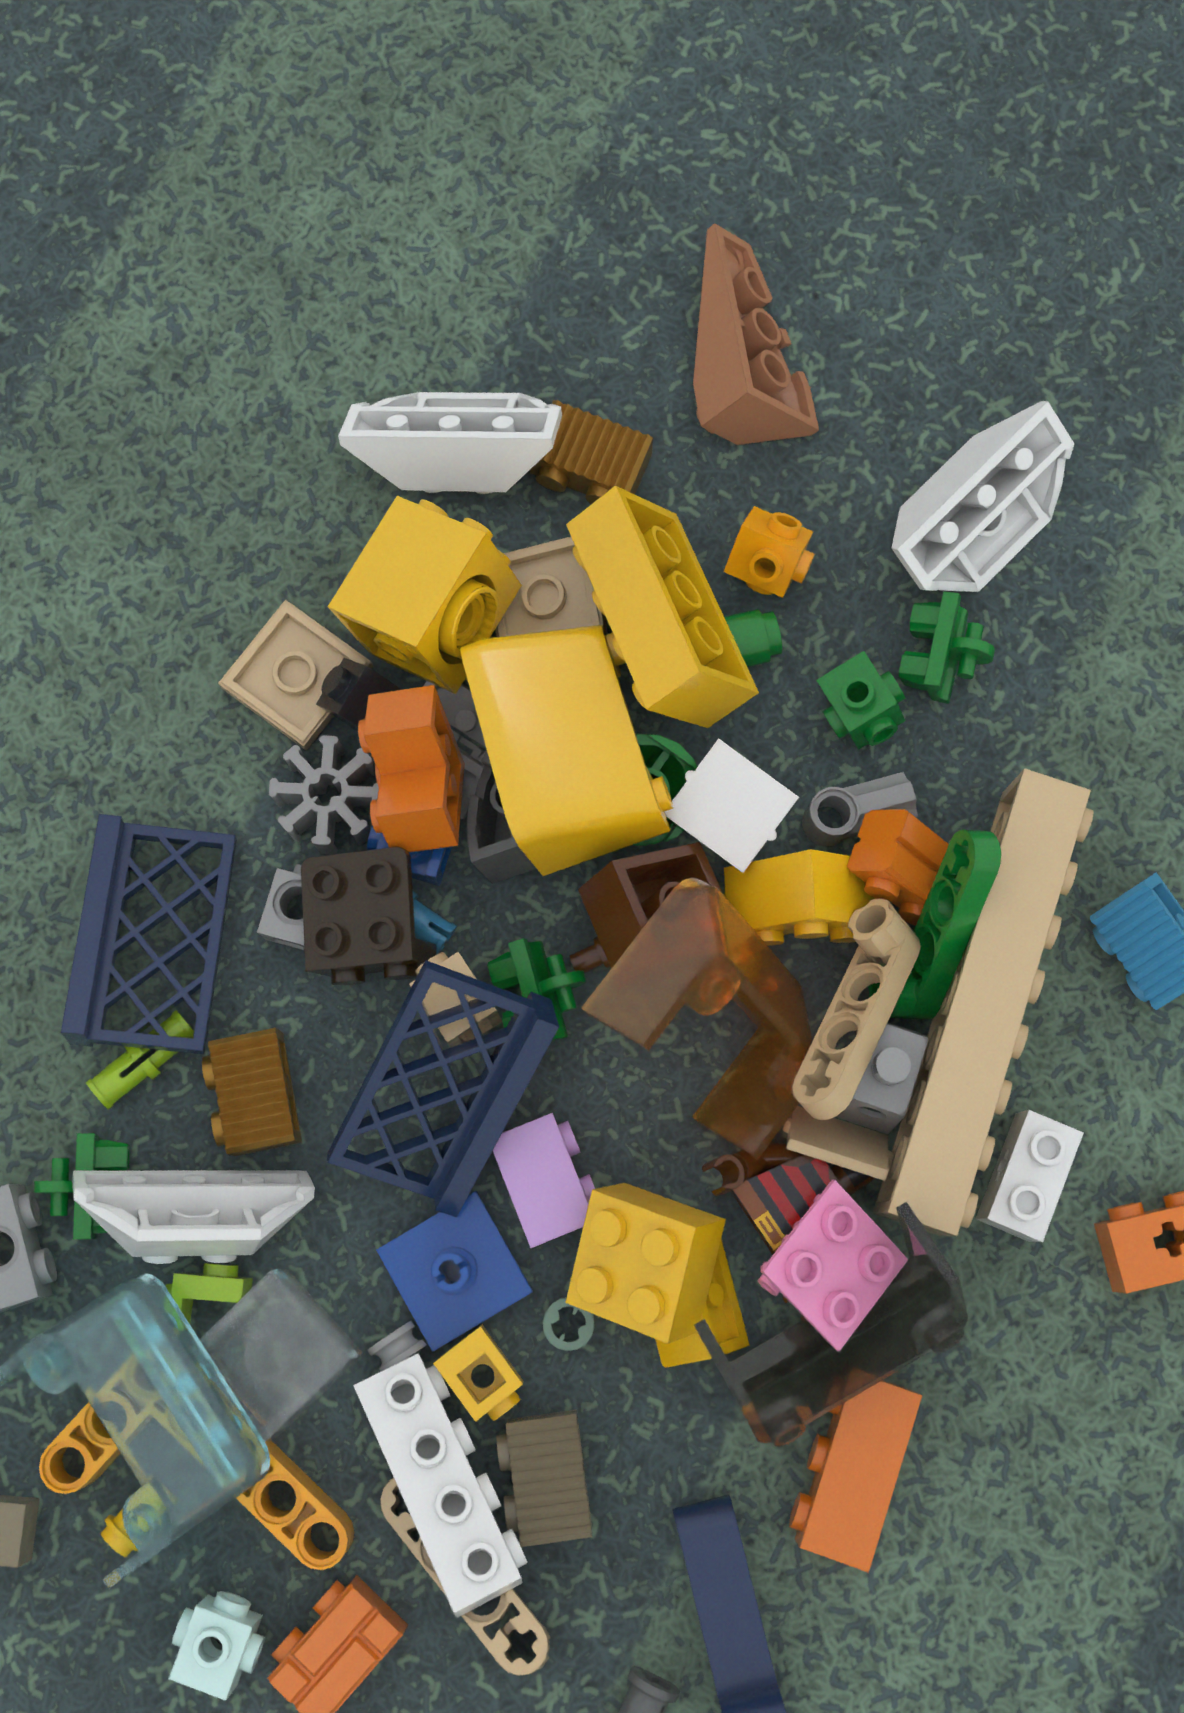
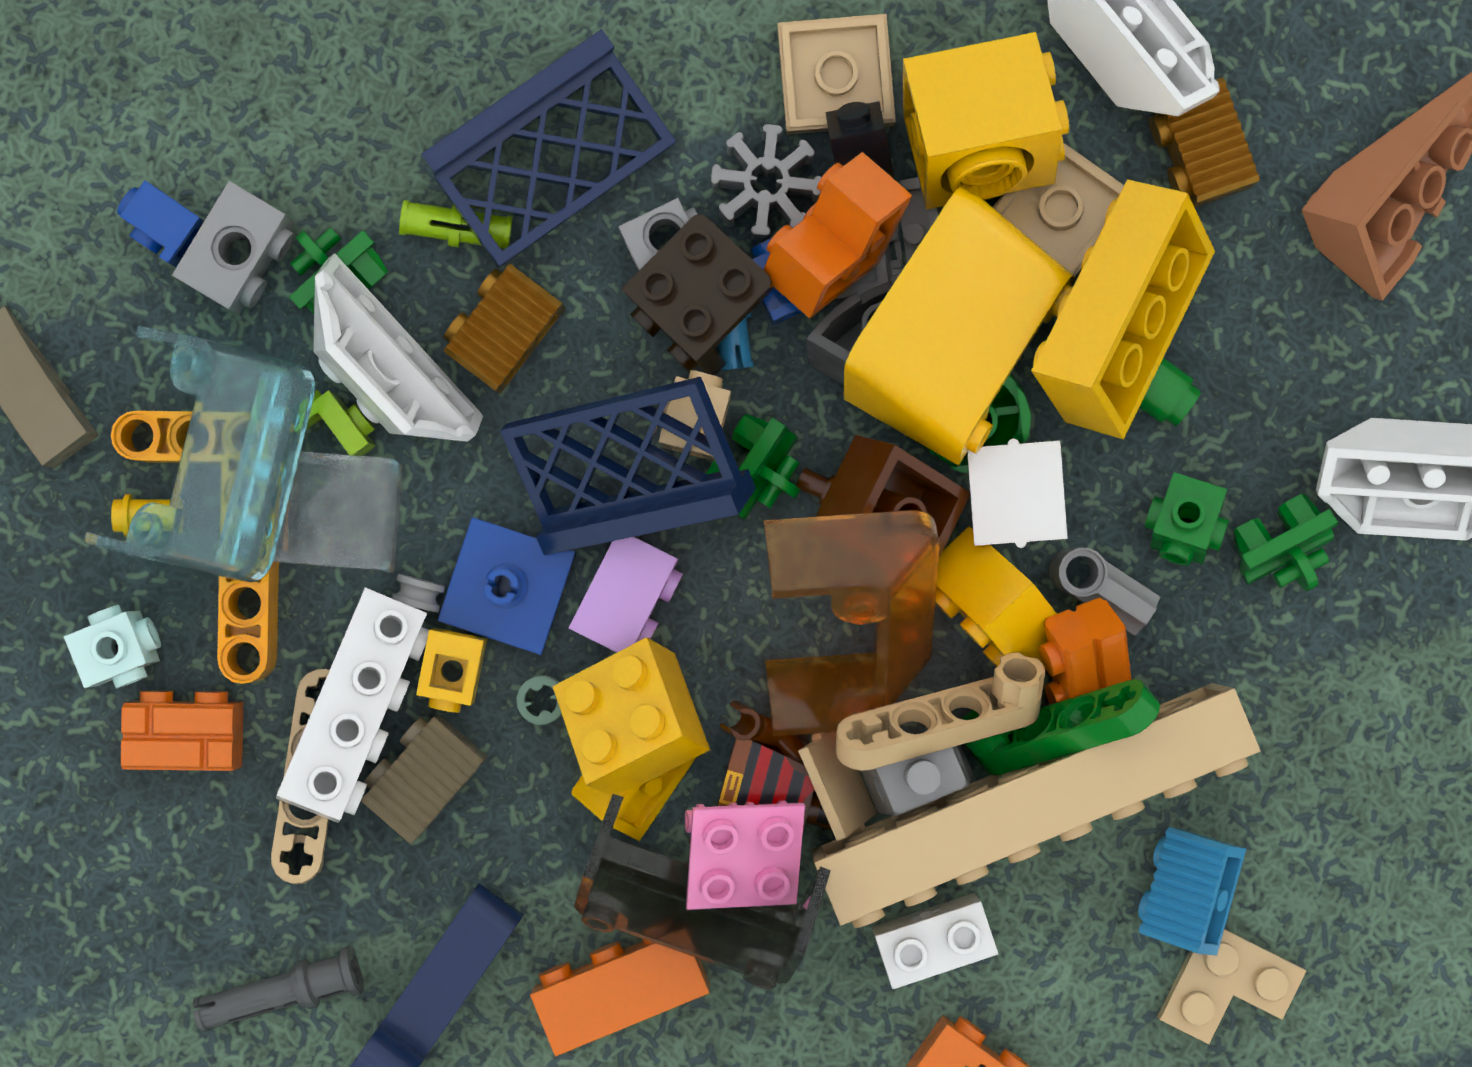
camera: 45 degrees right, 10 degrees up
light orange brick [723,506,815,598] -> none

